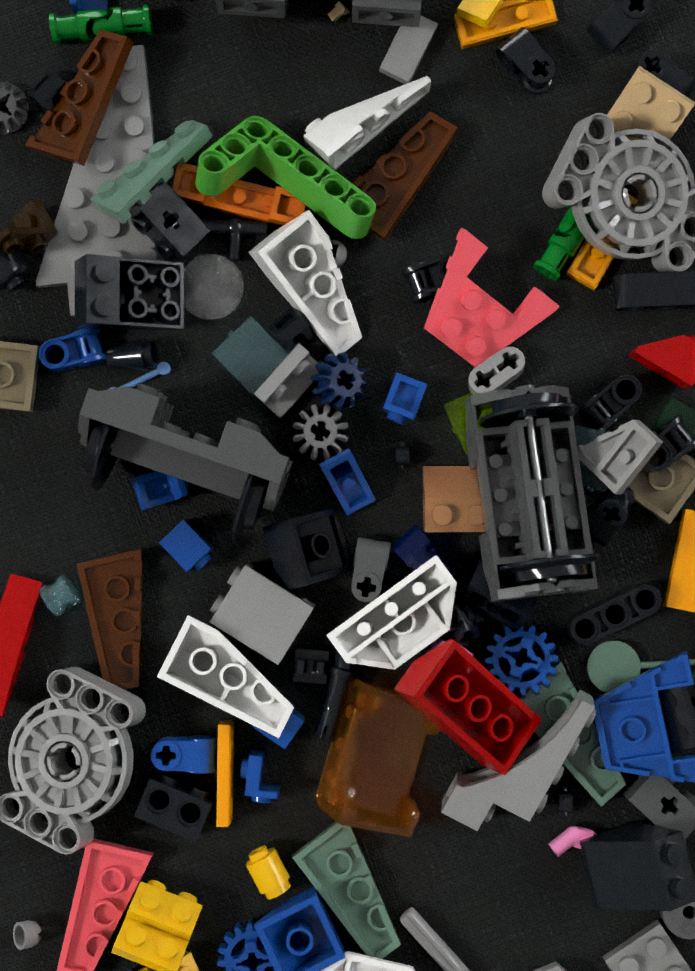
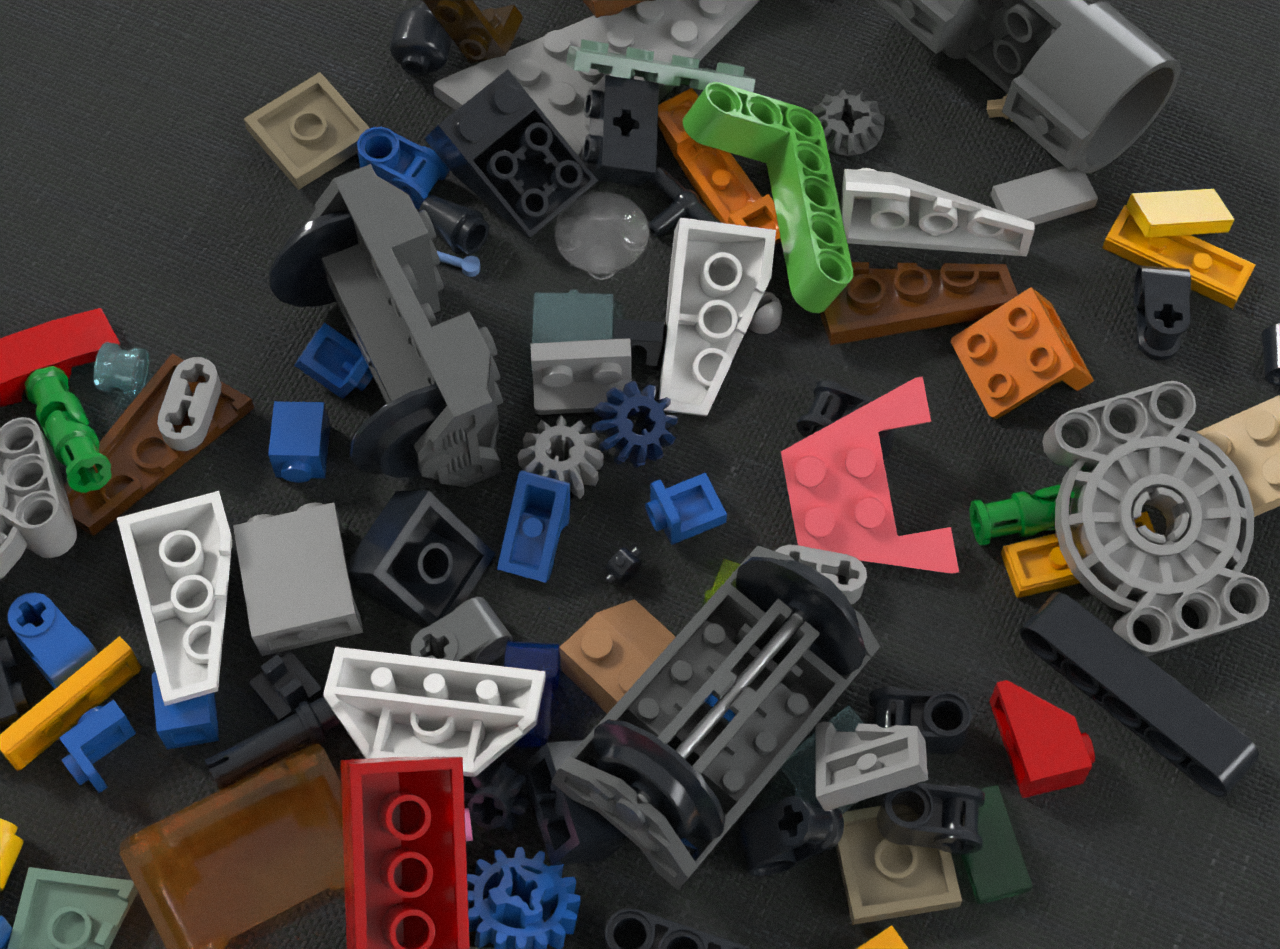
camera: 40 degrees right, 25 degrees down
none -> green piece [24,366,112,493]
none -> light grey beam [157,357,222,451]
none -> dark grey gear [813,89,885,156]
none -> orange bracket [951,287,1094,419]

